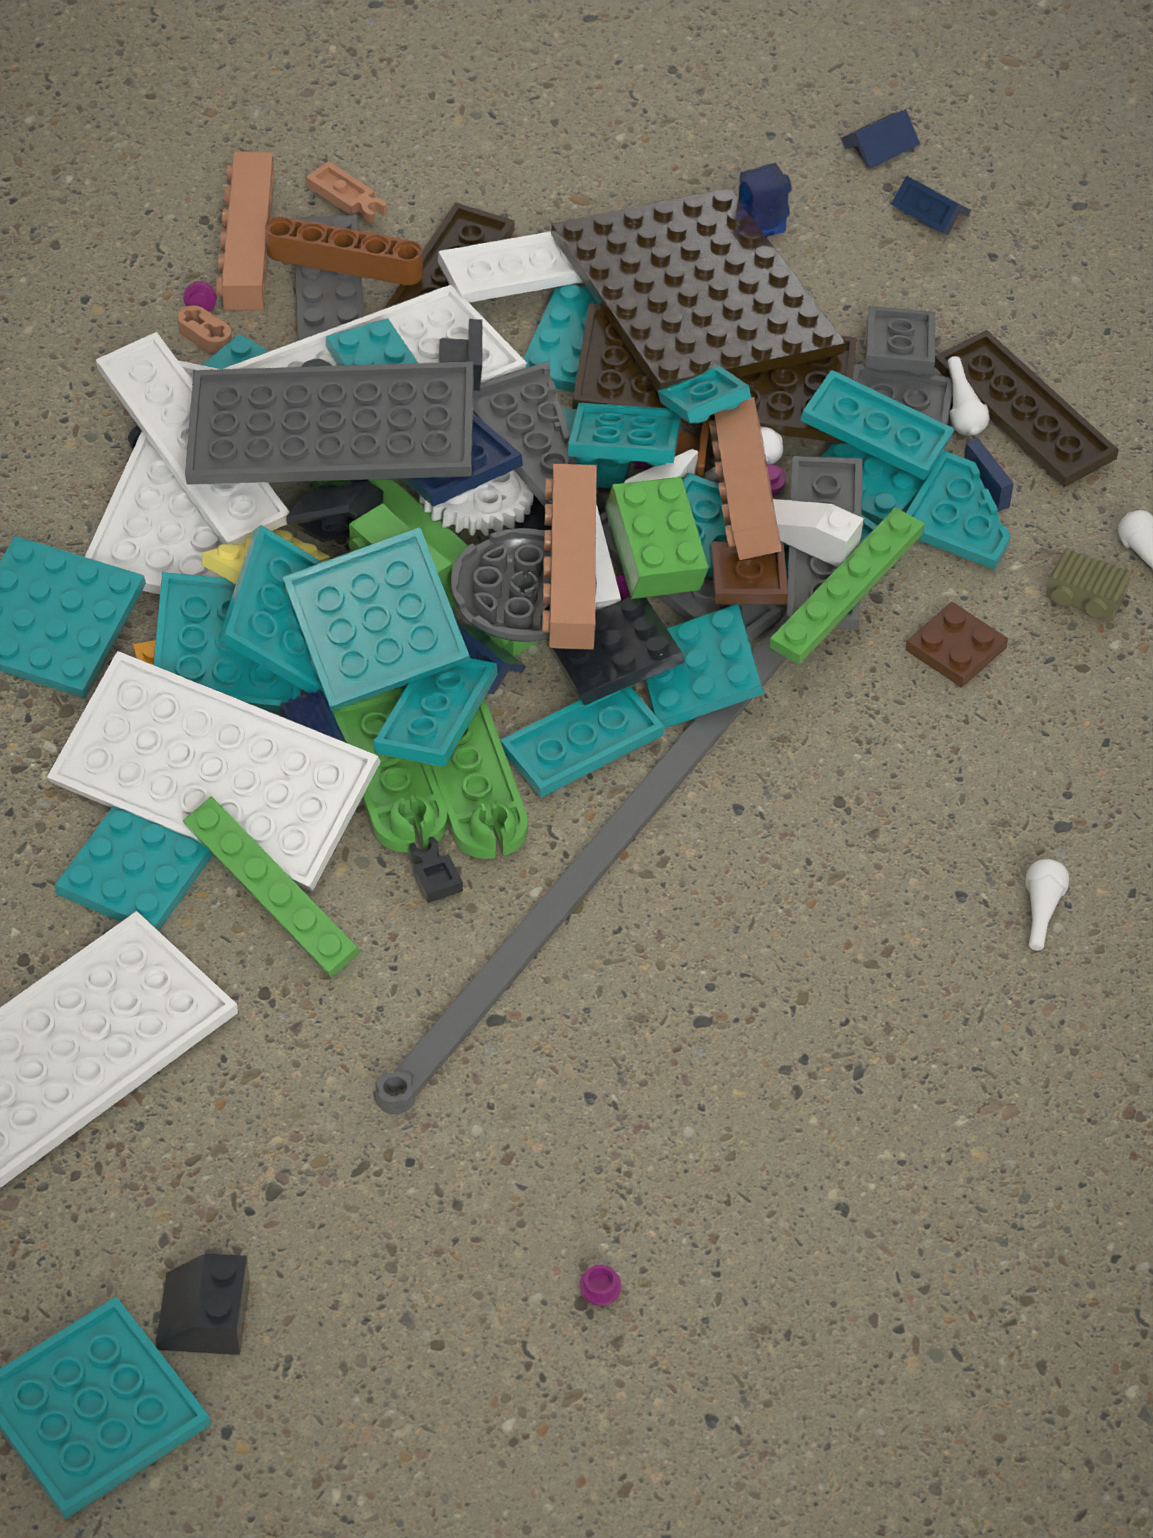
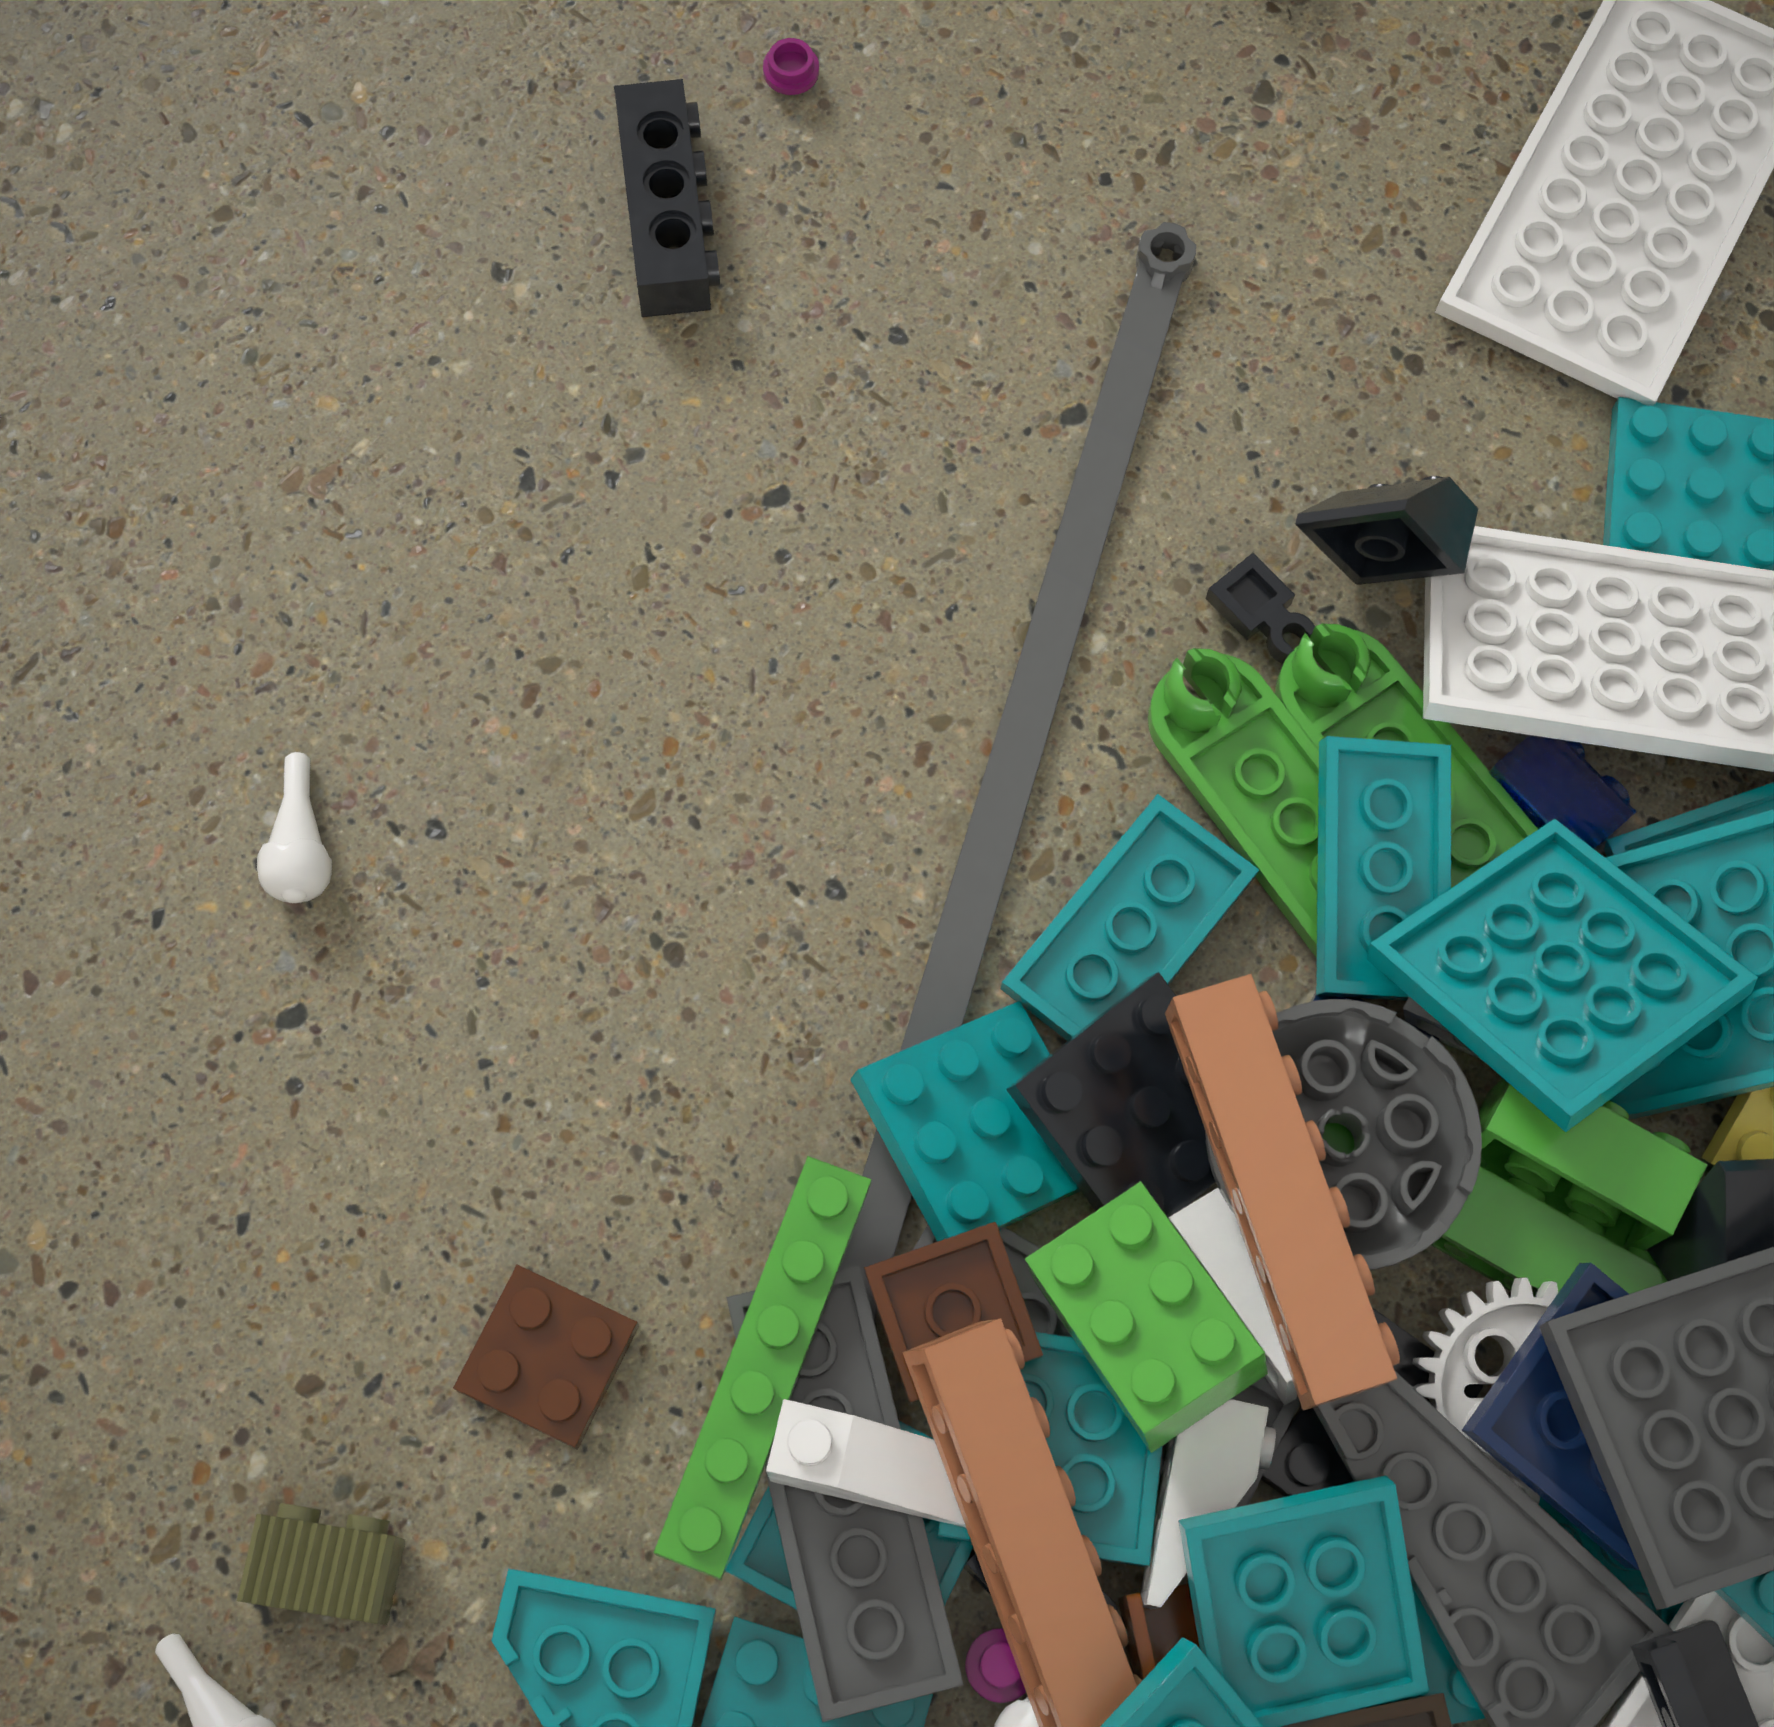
camera: 160 degrees right, 20 degrees up
bright green plate [183,796,360,978] -> none
none -> black brick [614,79,720,317]
none -> black slope [1295,476,1478,585]

